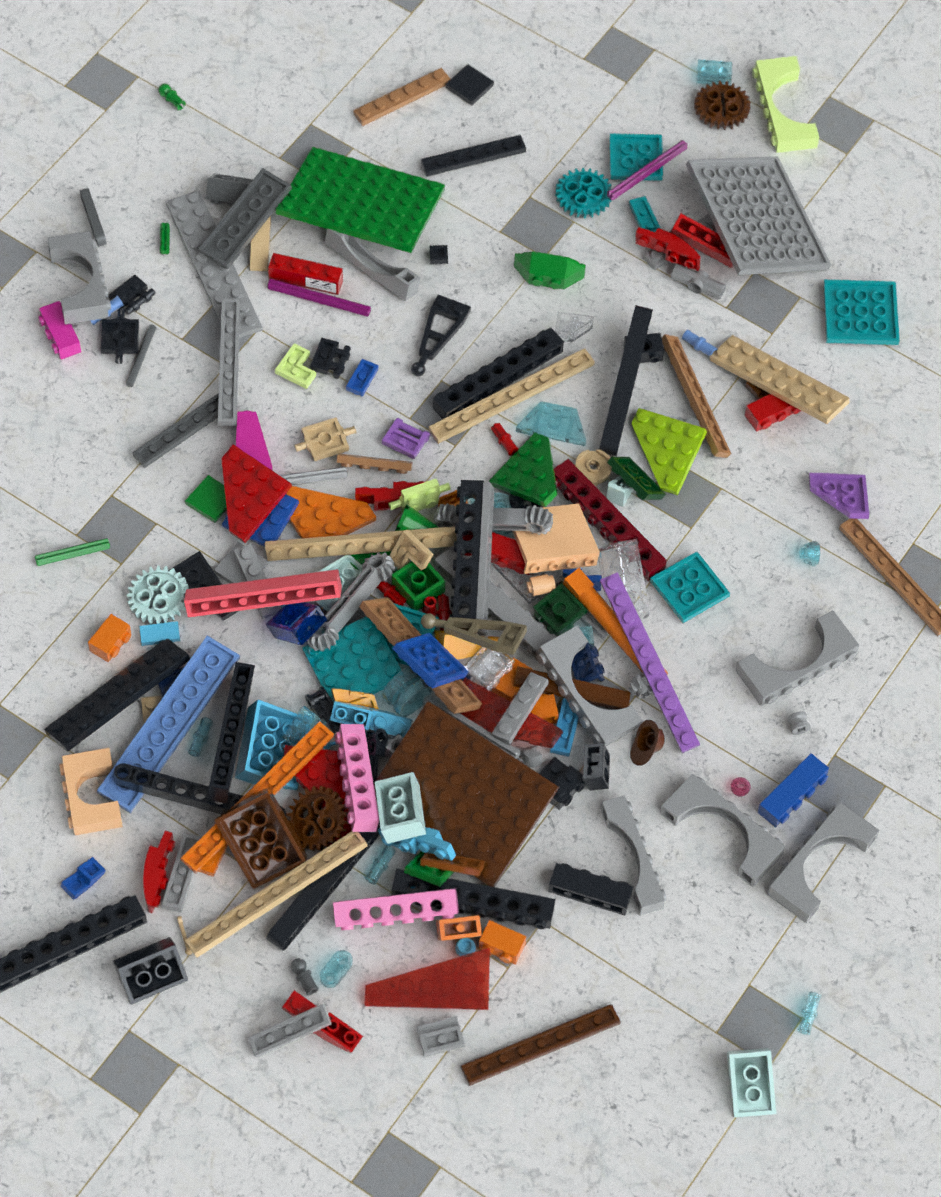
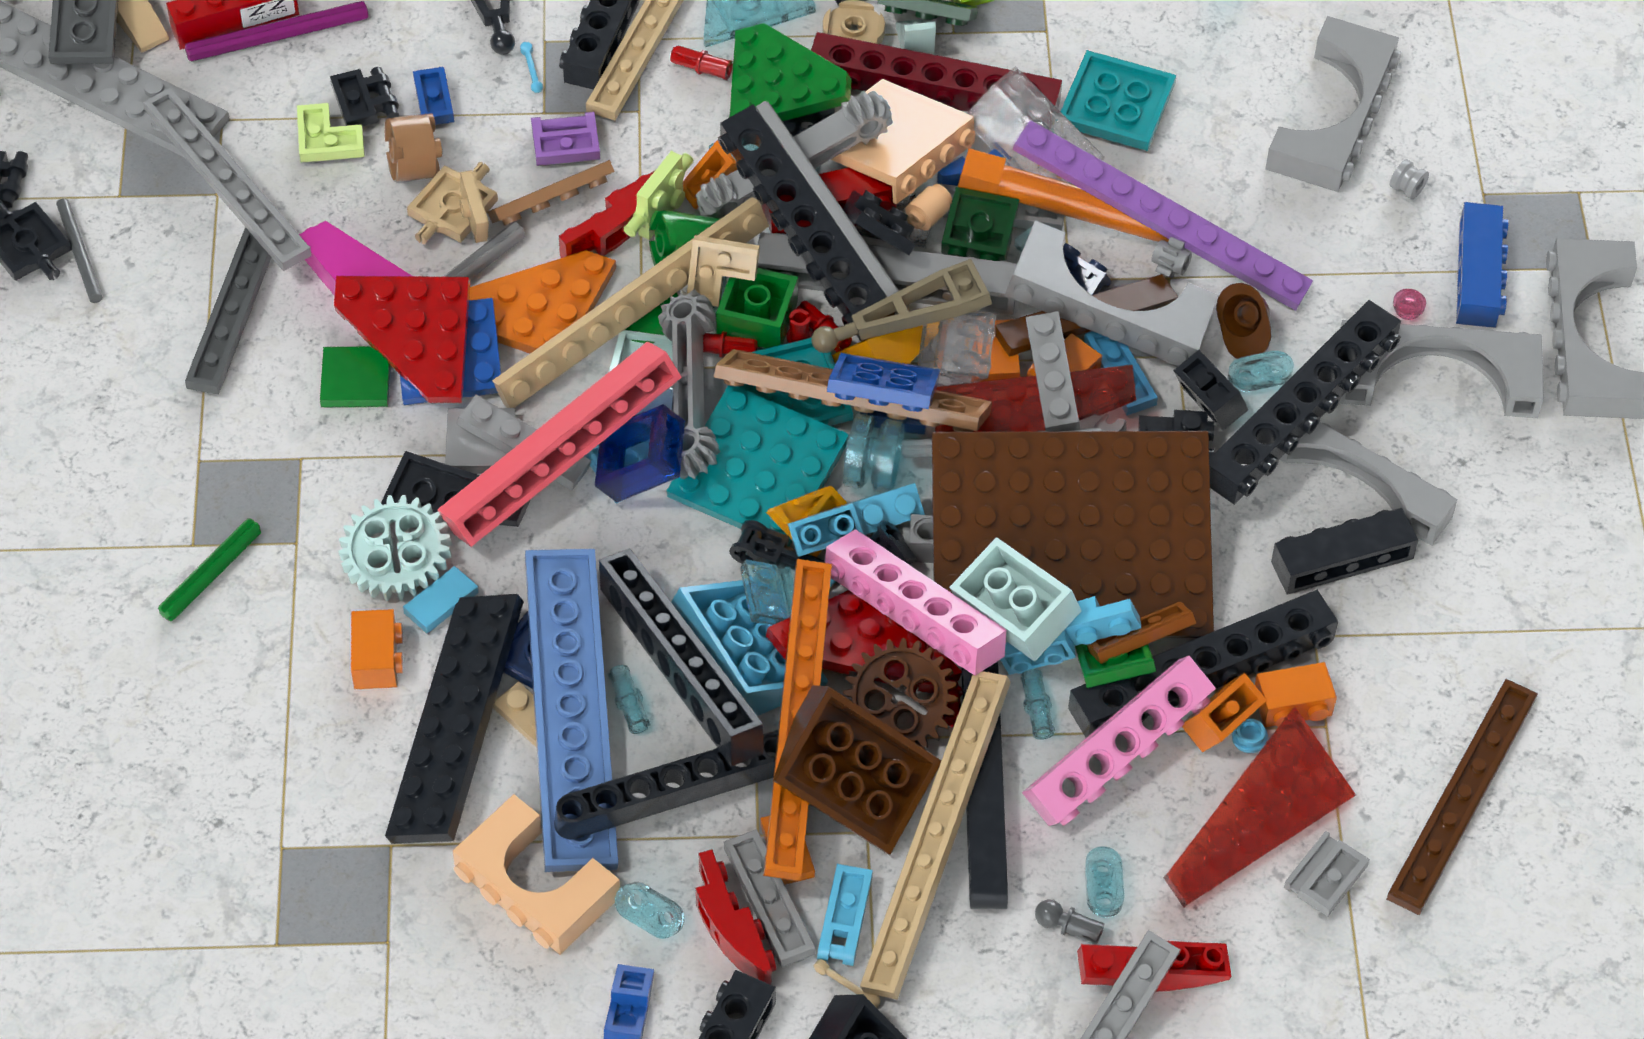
camera: 35 degrees left, 5 degrees down
none -> medium nougat brick [384,113,442,182]
none -> tan plate [459,170,489,243]
none -> medium azure hinge [520,42,543,93]
none -> clear light blue plate [615,882,685,939]
none -> medium azure plate [817,864,873,966]
none -> black plate [842,190,916,256]
none -> black brick [1209,300,1401,505]
none -> clear light blue plate [1228,351,1294,392]

